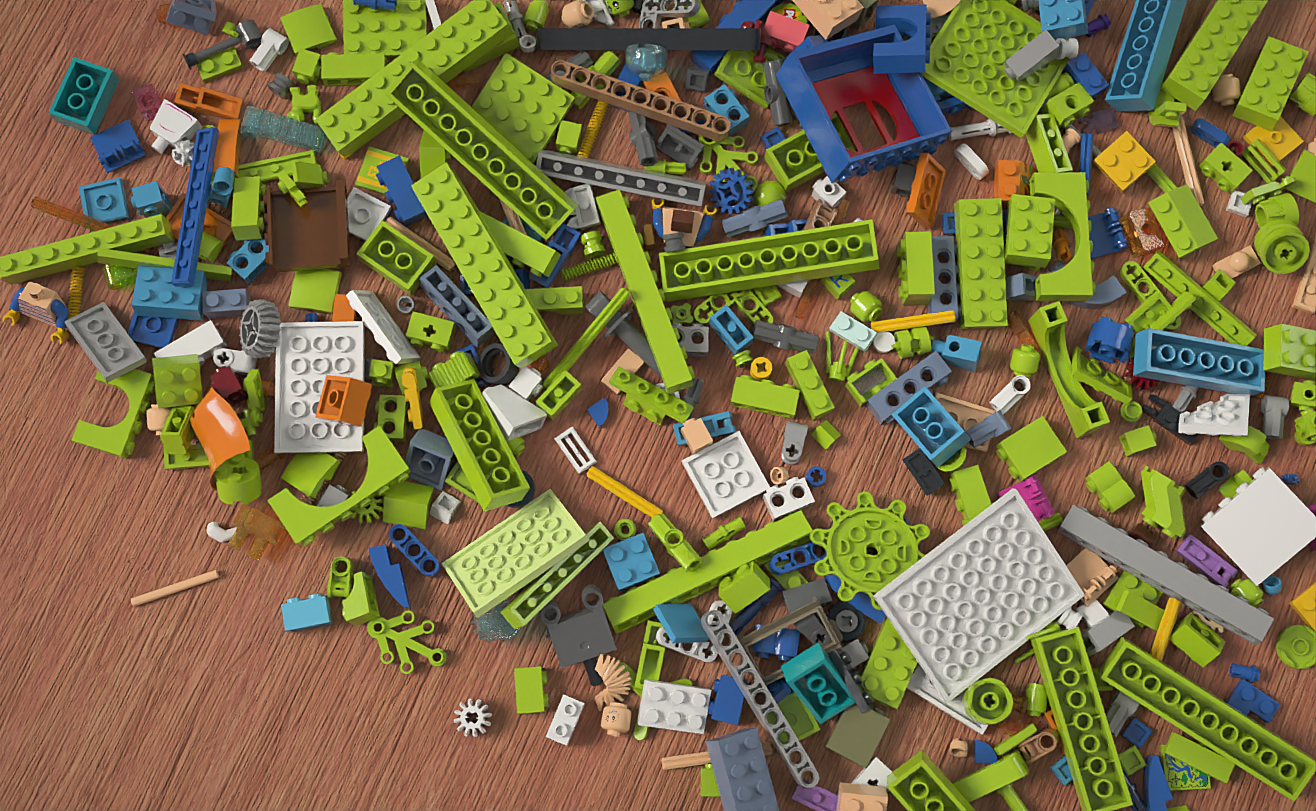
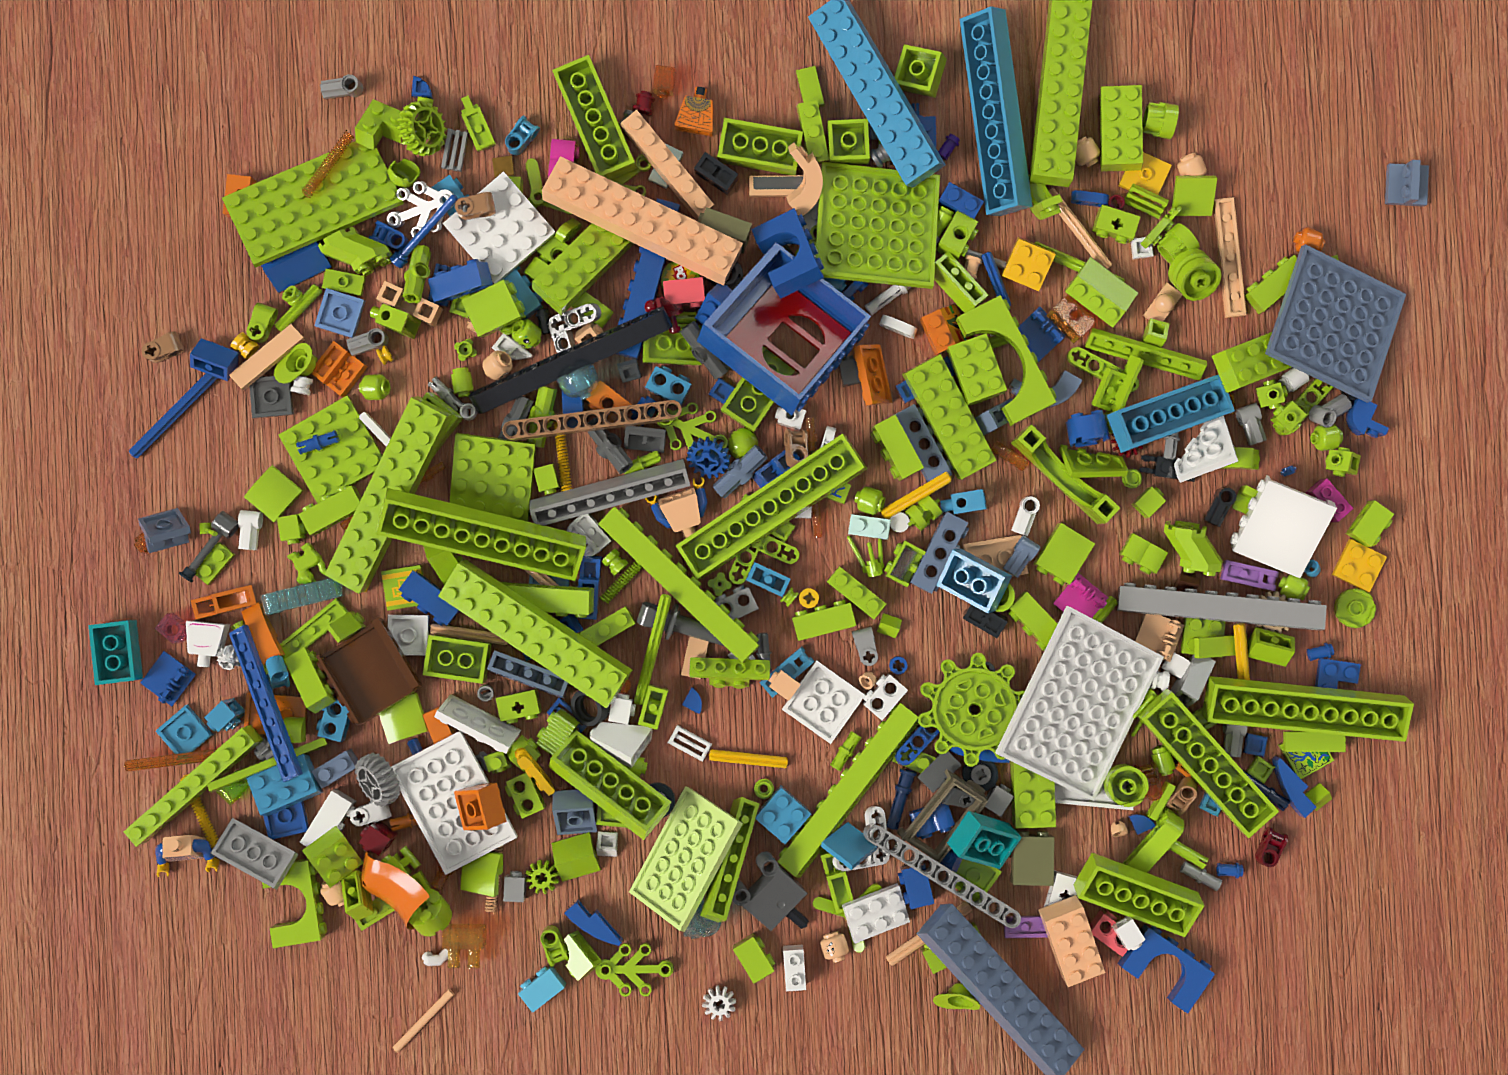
camera: 25 degrees left, 10 degrees up
lime hinge [243,369,267,427] -> none
flat silver wheel [267,72,294,99] -> none
lime arch [267,426,411,547] -> none
lime plate [277,169,308,207] -> none
blue beam [389,524,441,578] -> none
light nougat hair [595,654,631,711] -> none
pearl gold tile [643,224,655,251] -> none
lime piece [648,514,702,572] -> none
dark grey wheel [662,232,686,252] -> none
copper slope [671,209,695,233] -> none
lime brick [719,561,770,614] -> none
dark grey piece [751,319,818,354] -> none
black plate [828,649,875,714] -> none
light grey slope [1004,30,1060,83] -> none
lime head [1010,344,1040,377] -> none
orange axle [1053,228,1072,262] -> none
white wheel [1056,38,1078,59] -> none
plate [1078,108,1119,134] -> none

